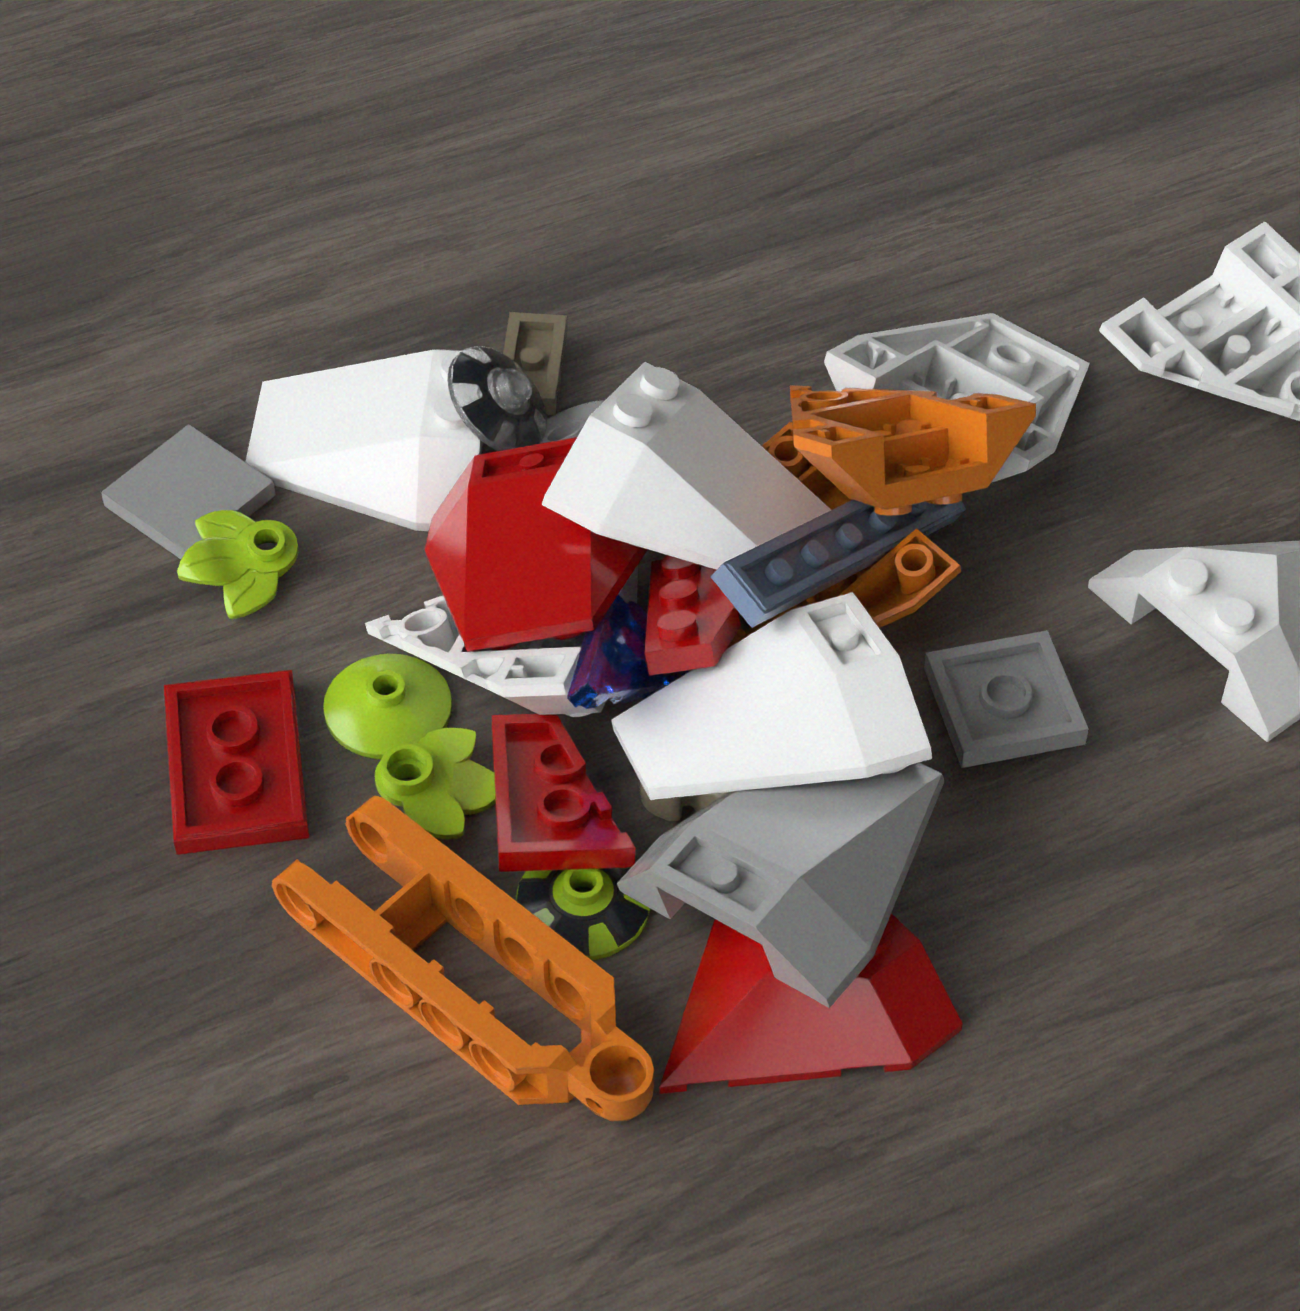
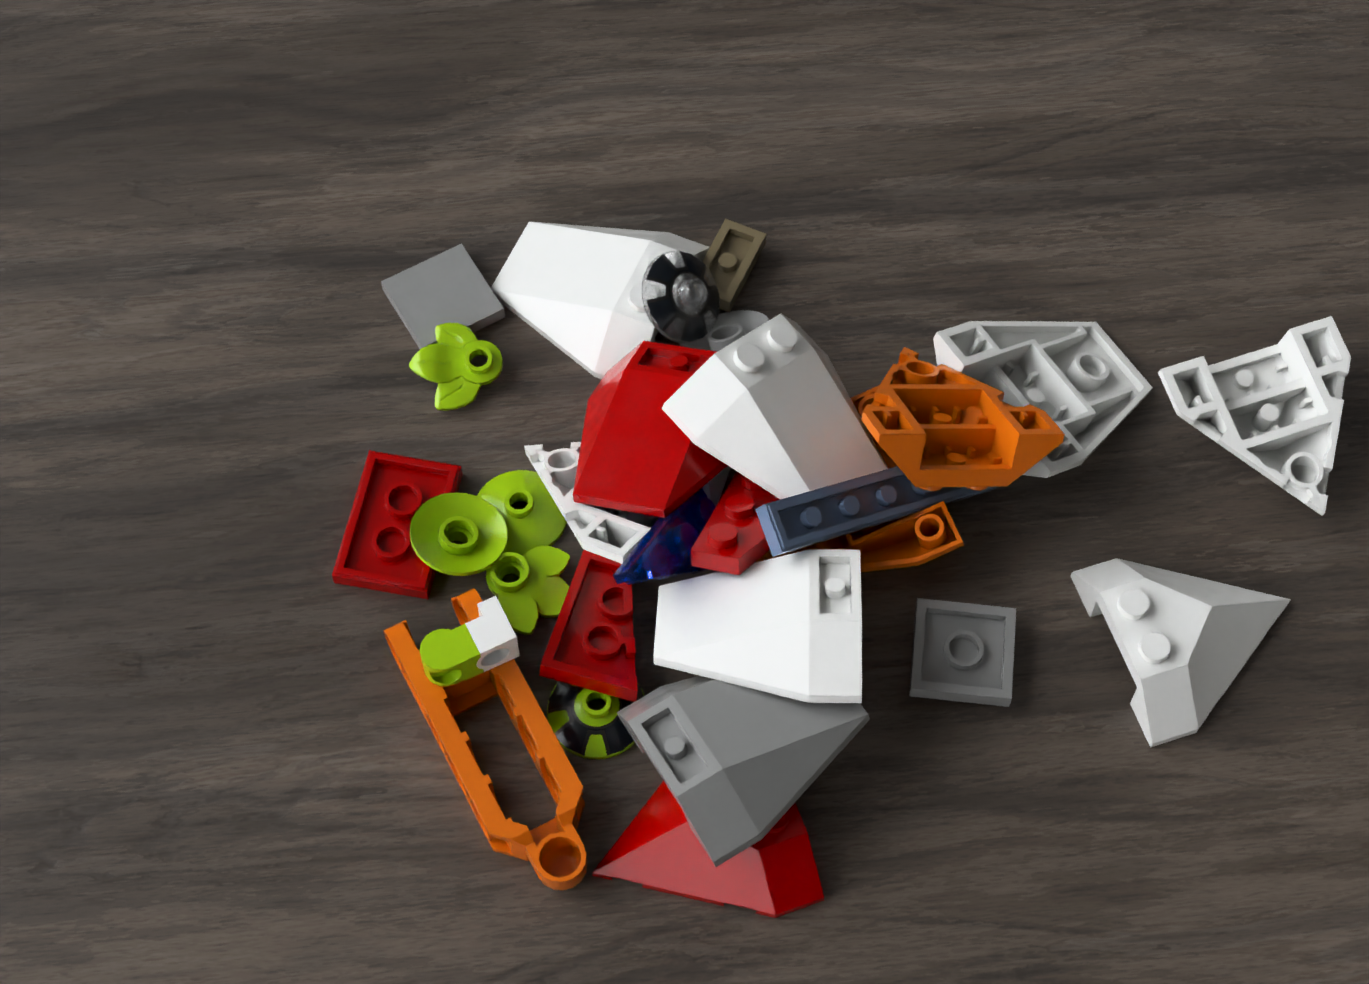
camera: 20 degrees right, 10 degrees up
none -> lime dish [410,492,508,576]
none -> leg [419,595,520,687]

